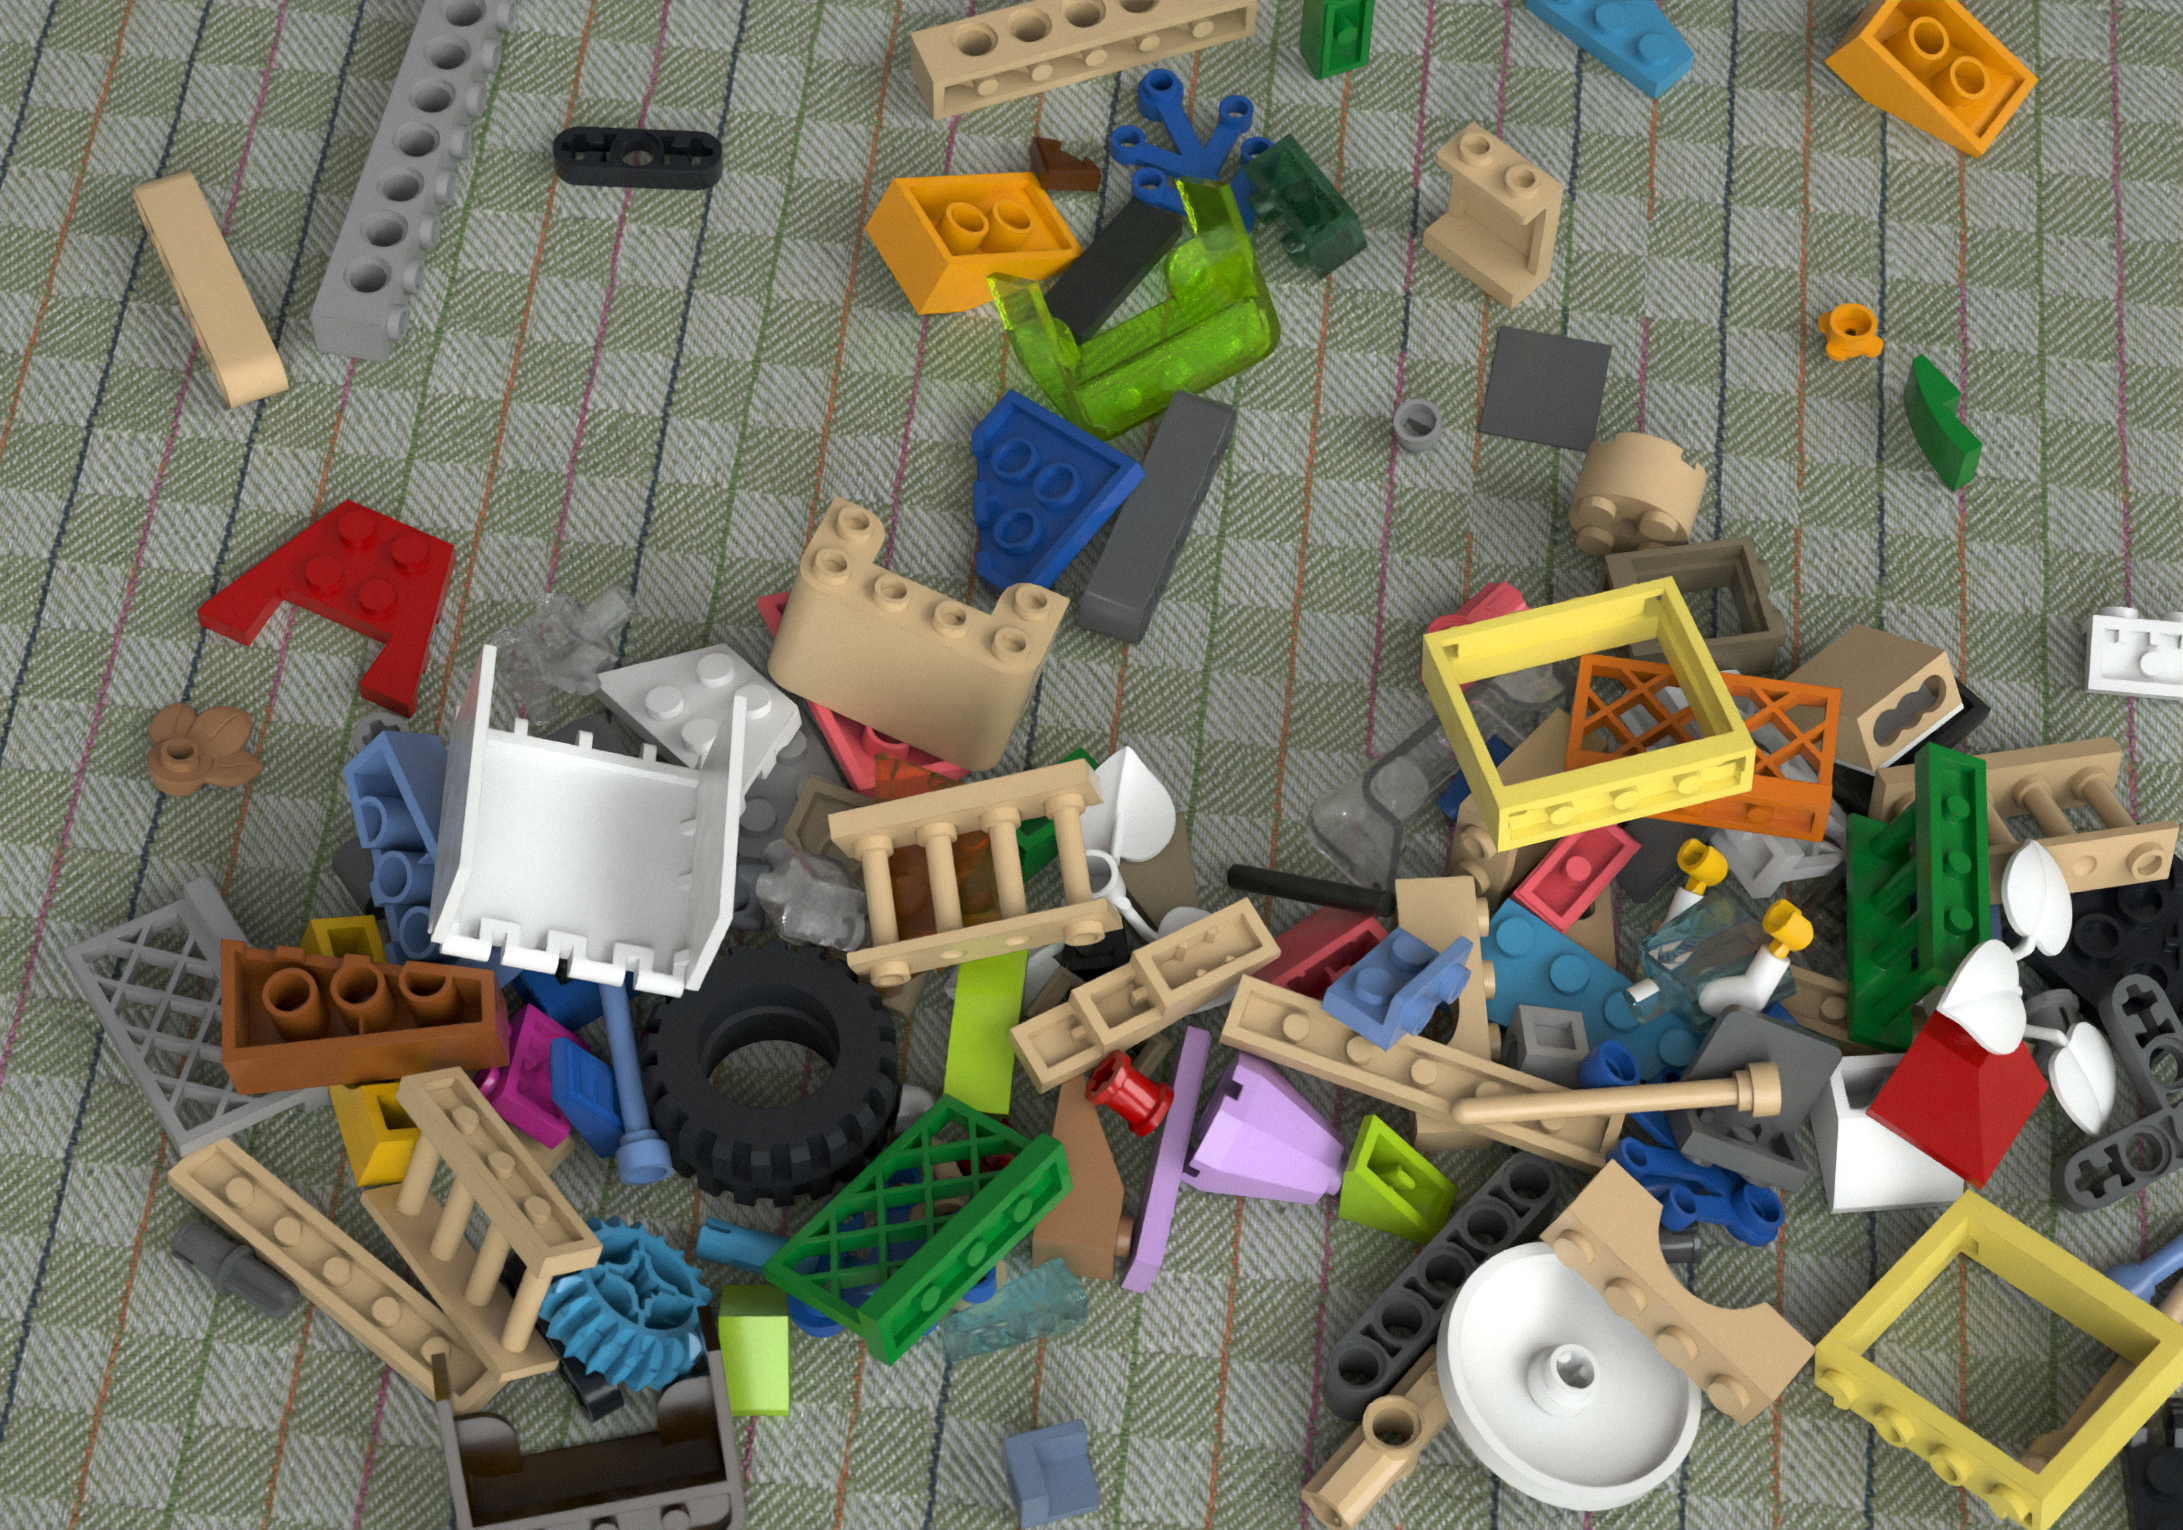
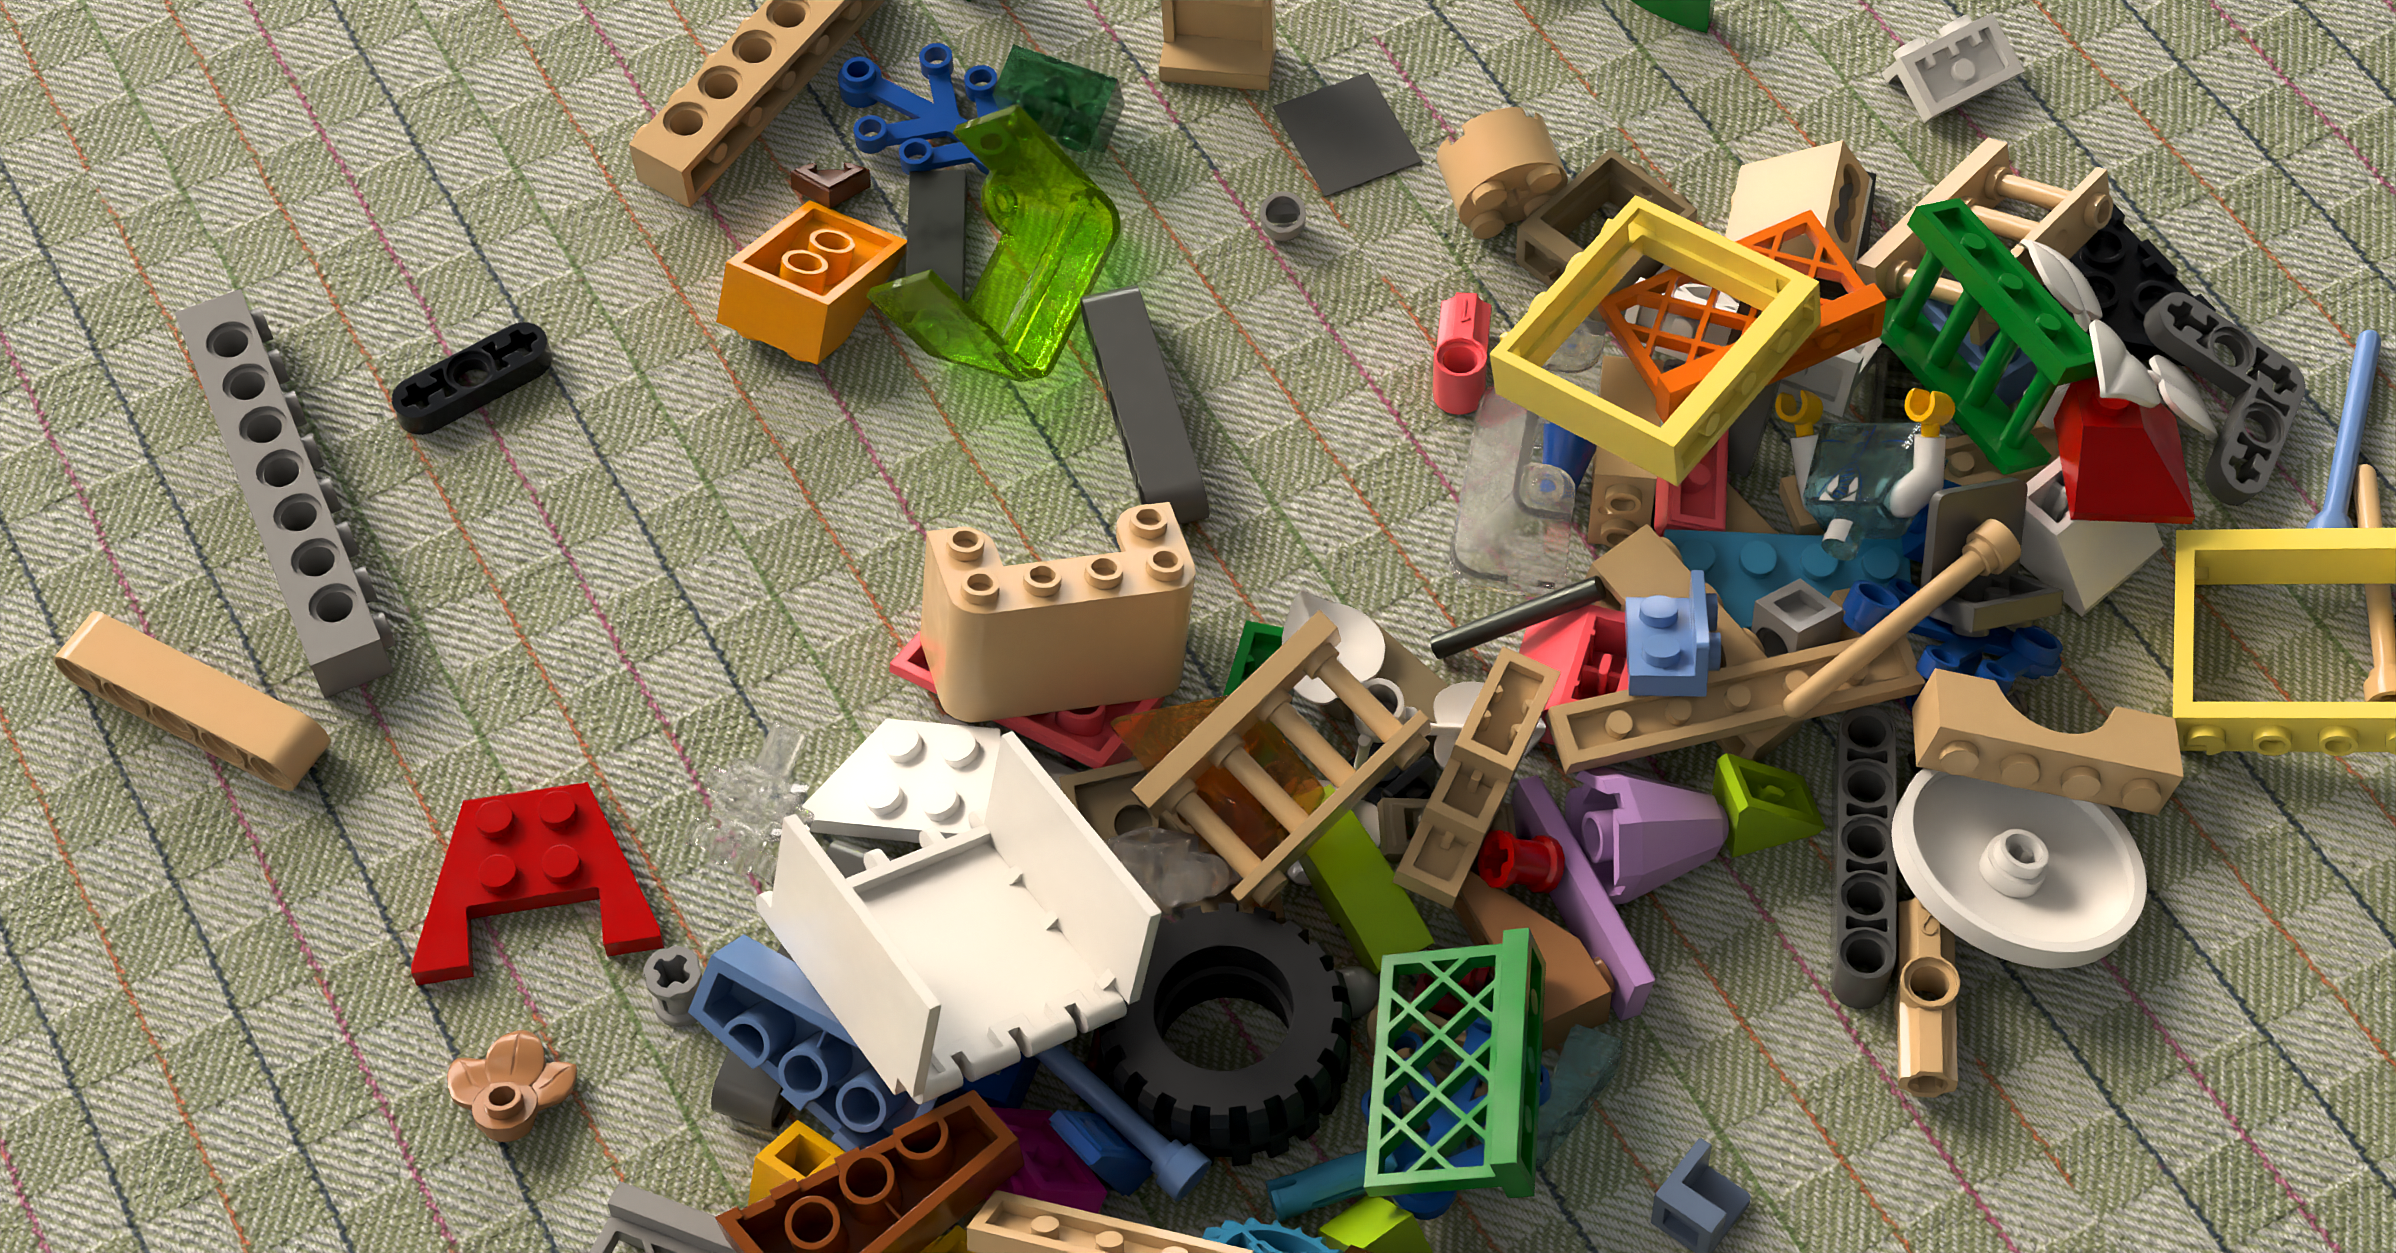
camera: 30 degrees left, 0 degrees up
blue plate [972,389,1146,596] -> none

